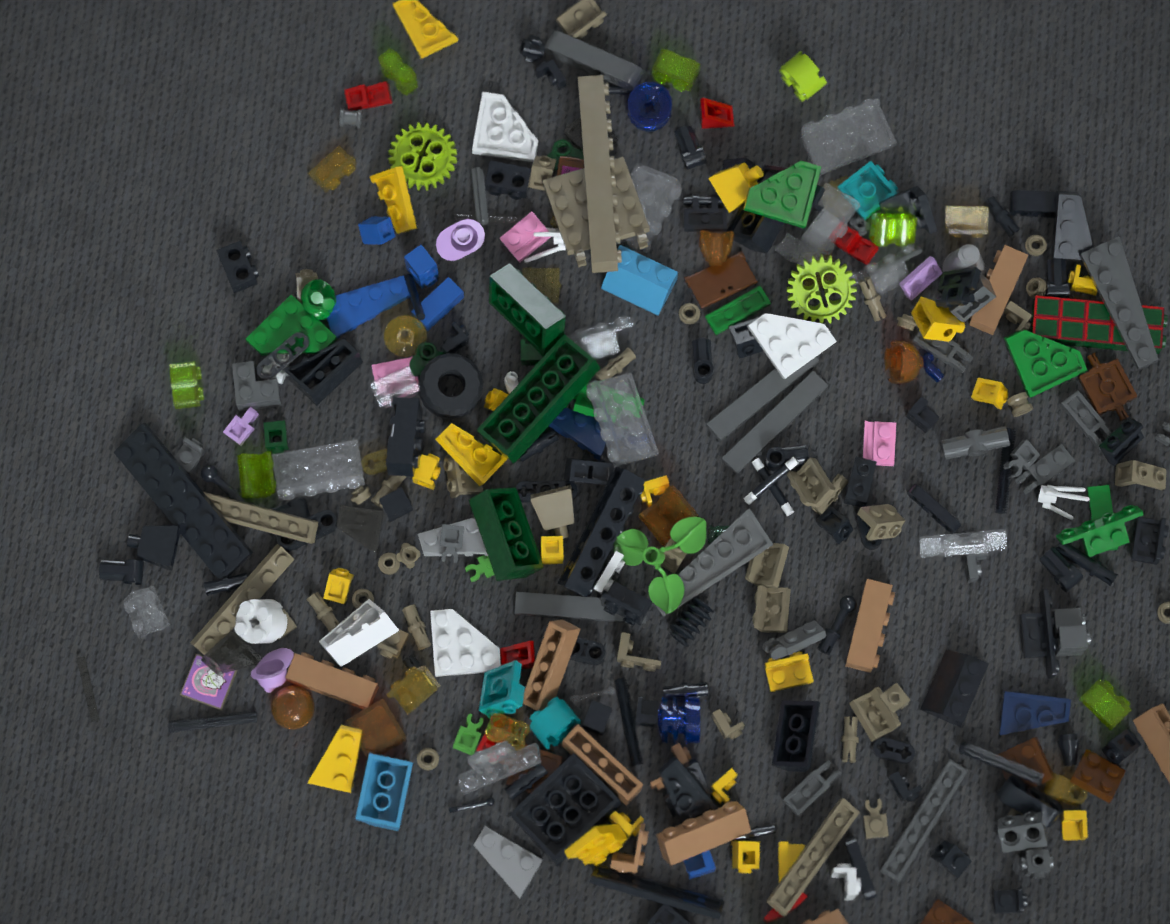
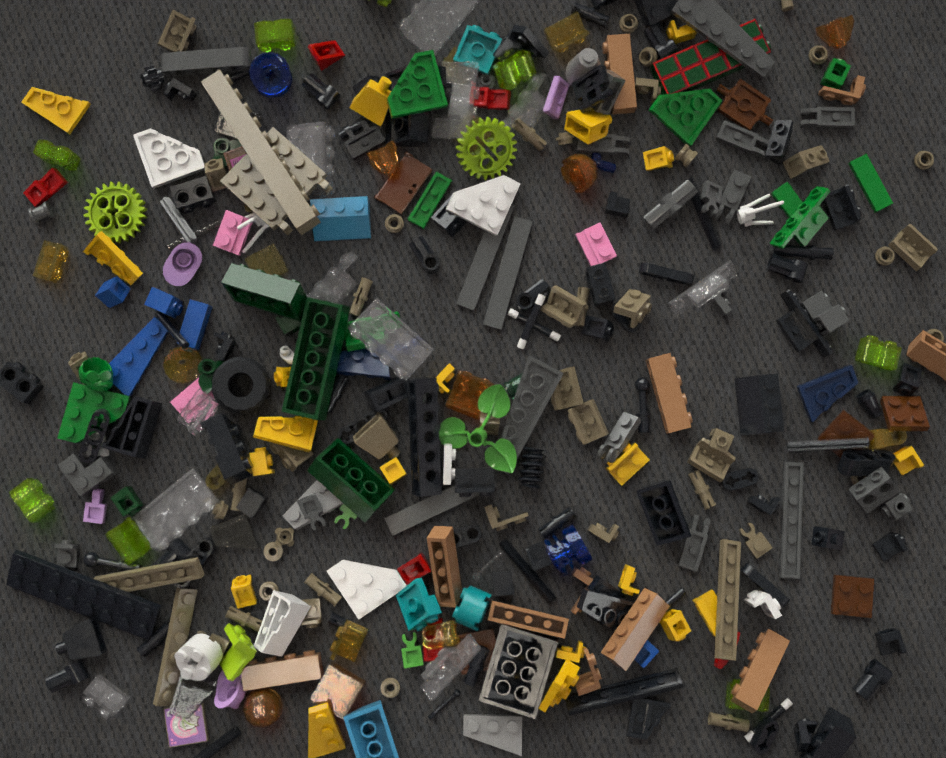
camera: 30 degrees left, 10 degrees up
none -> lime bracket [220,623,257,682]

